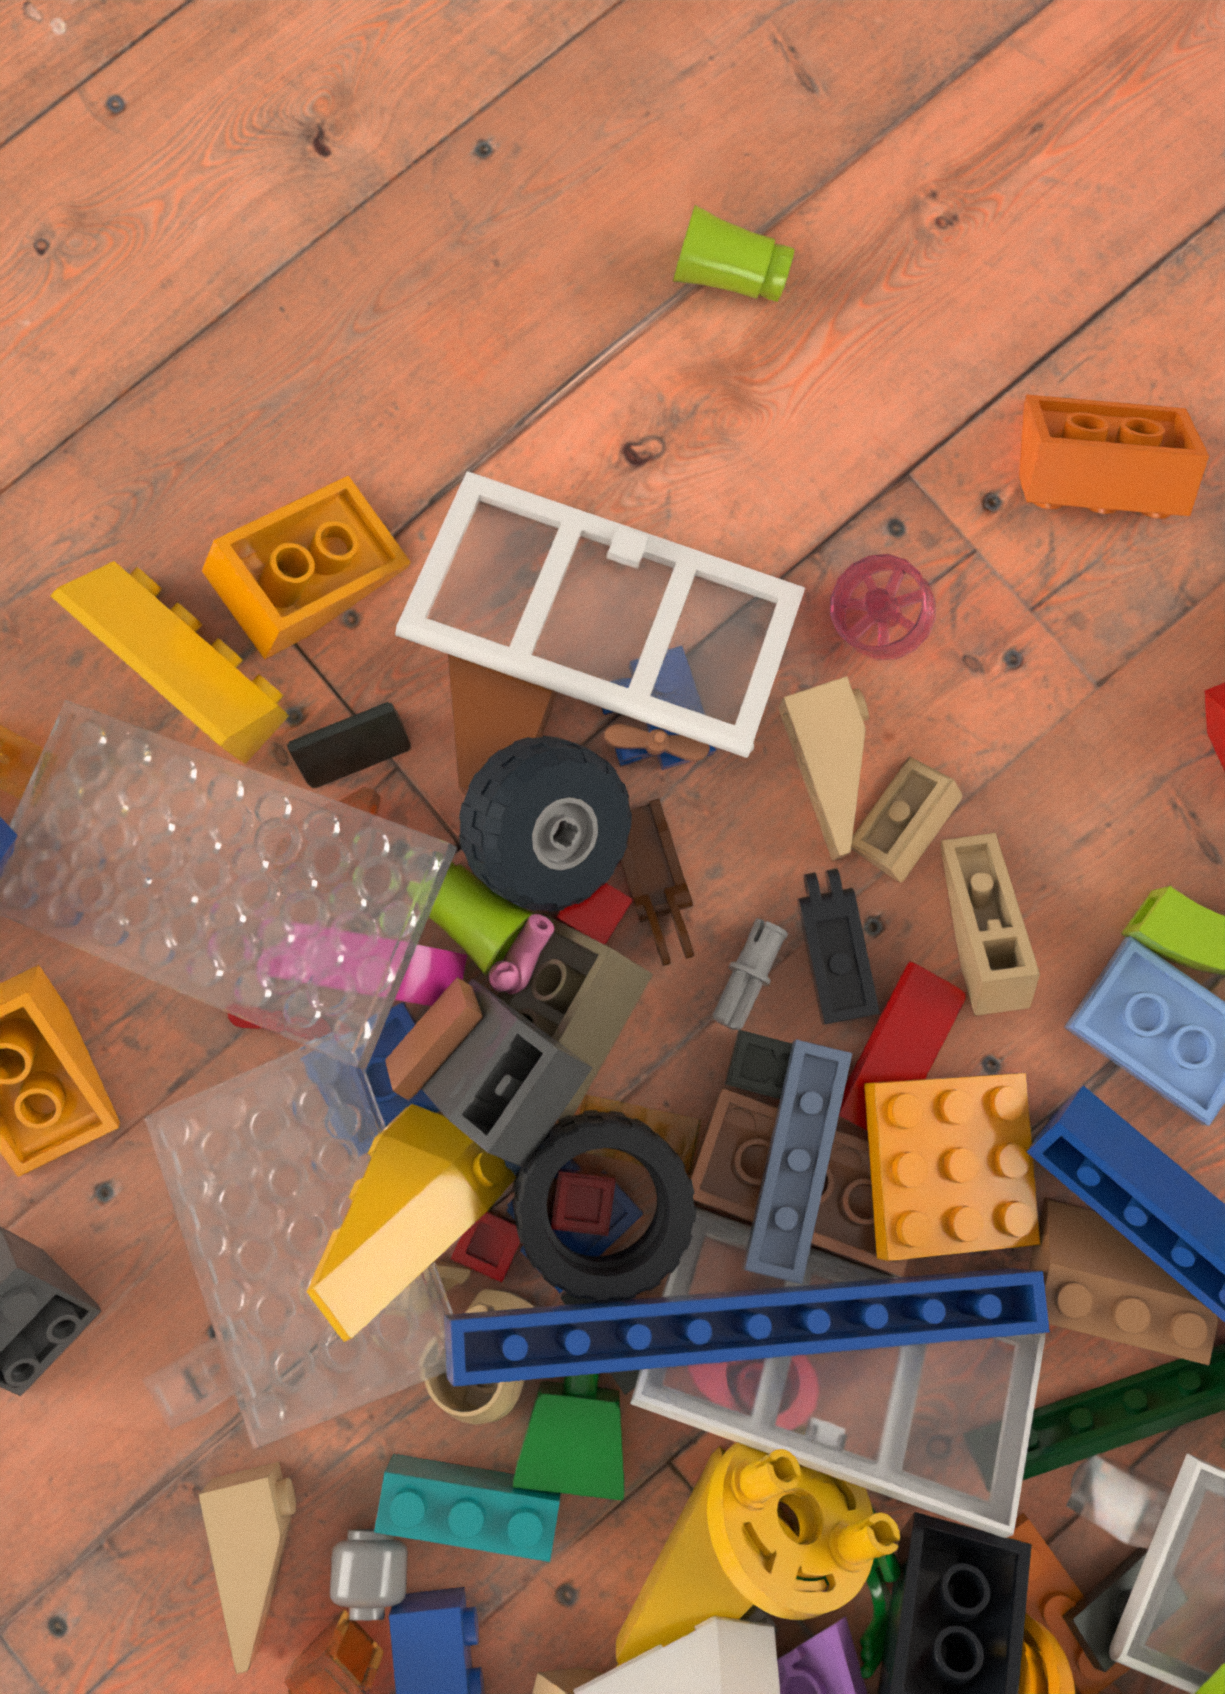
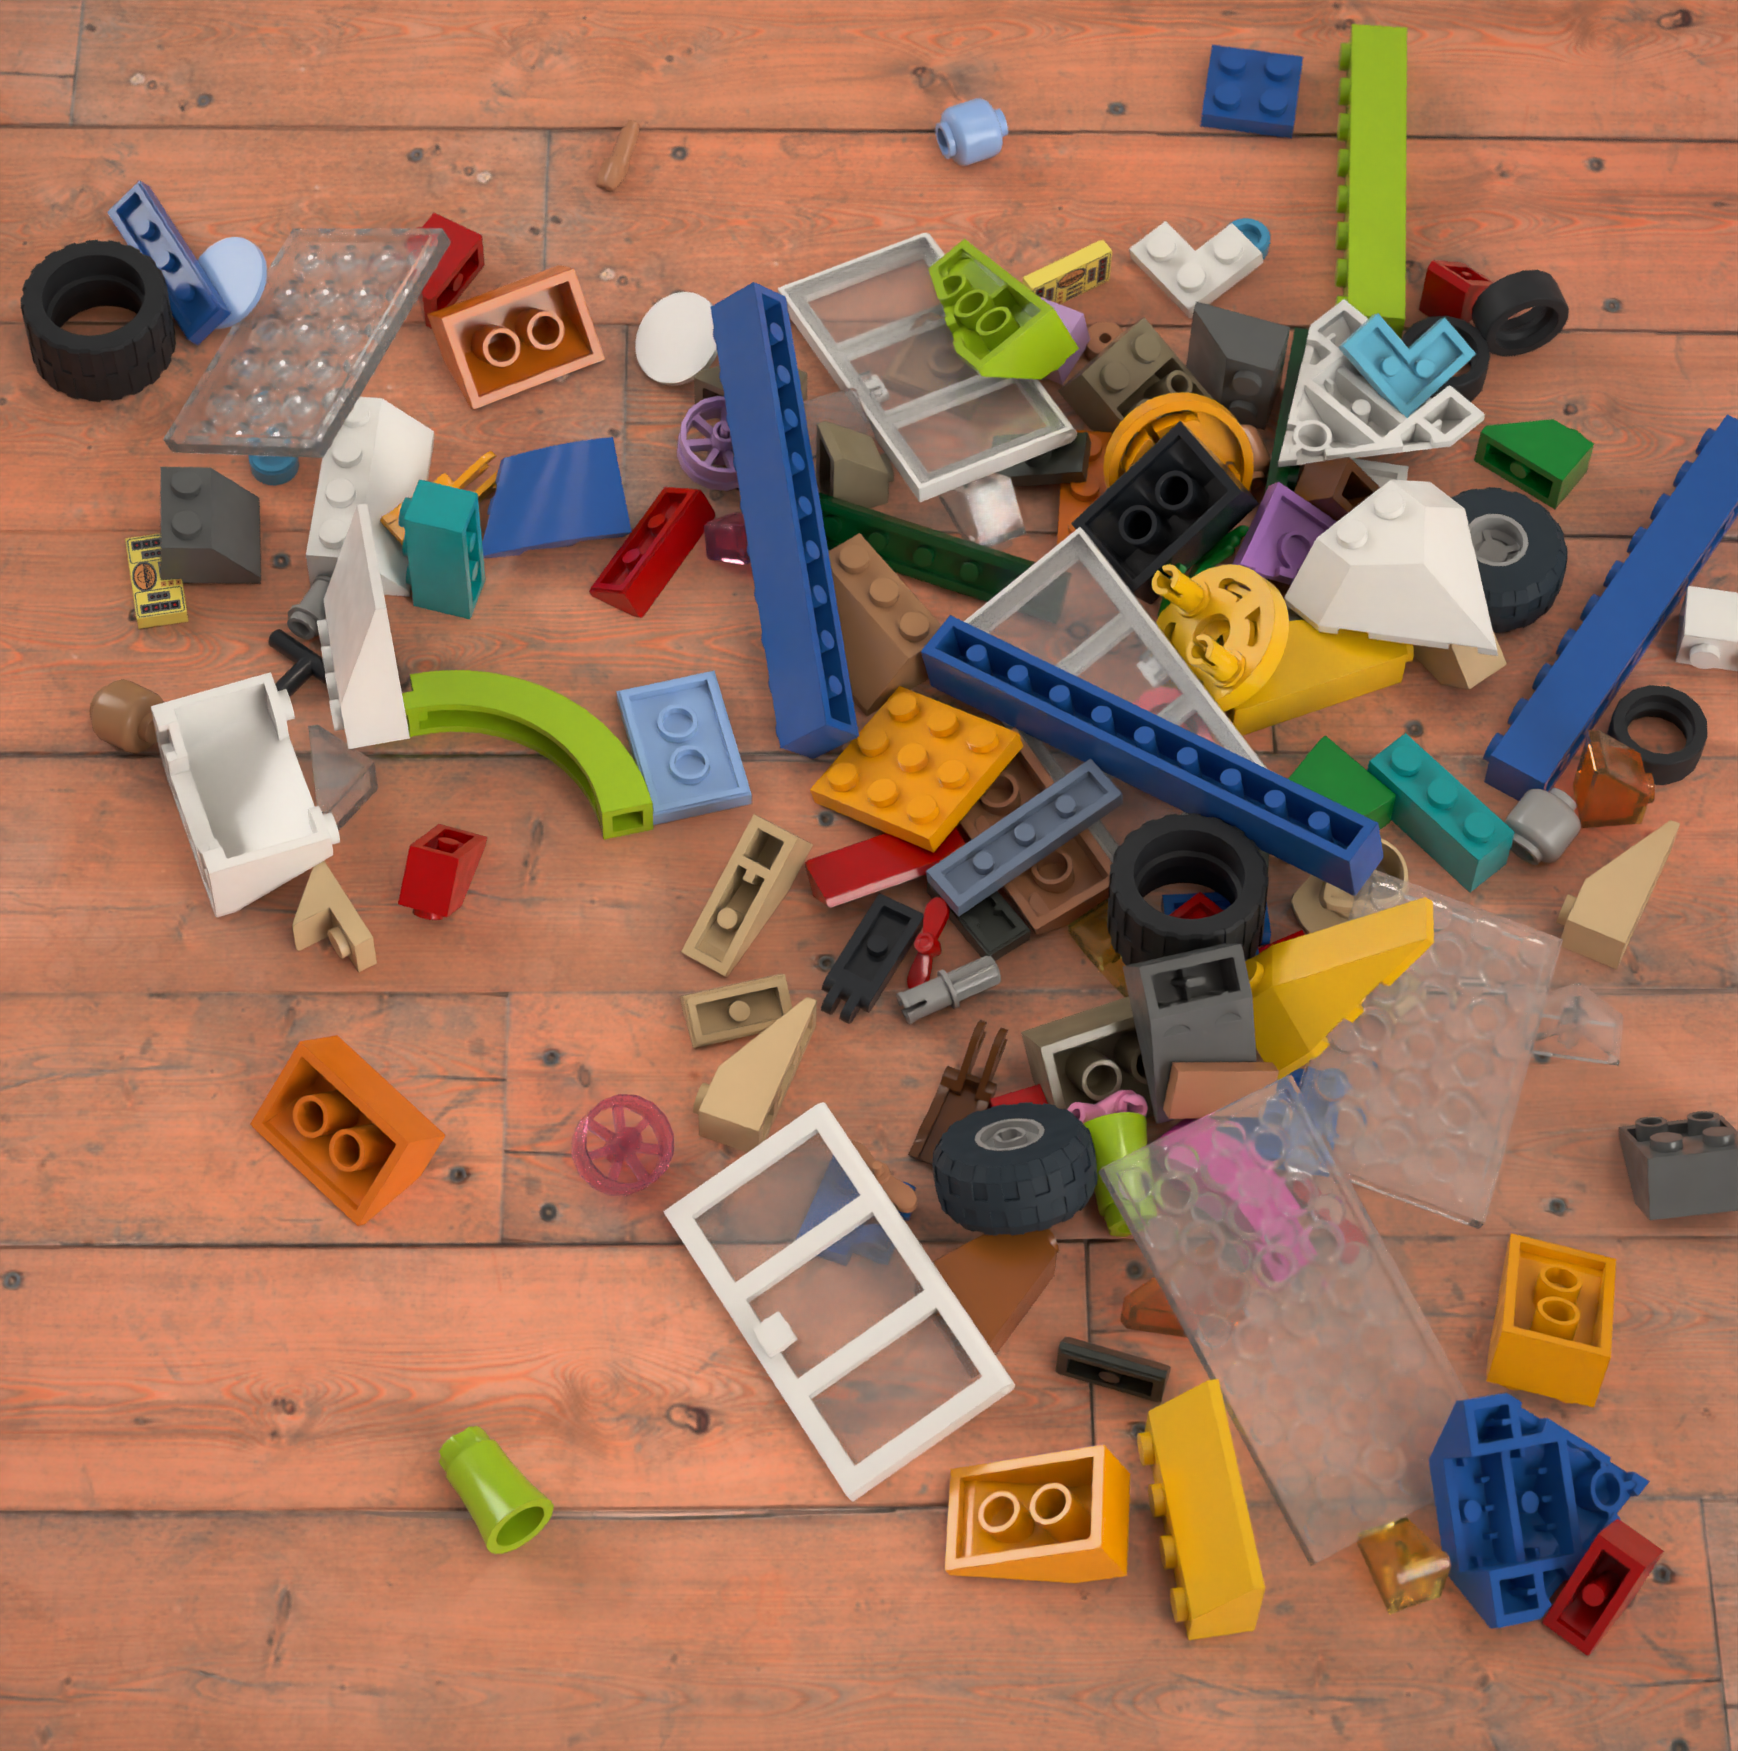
camera: 140 degrees left, 25 degrees down
none -> red piece [907,897,950,989]

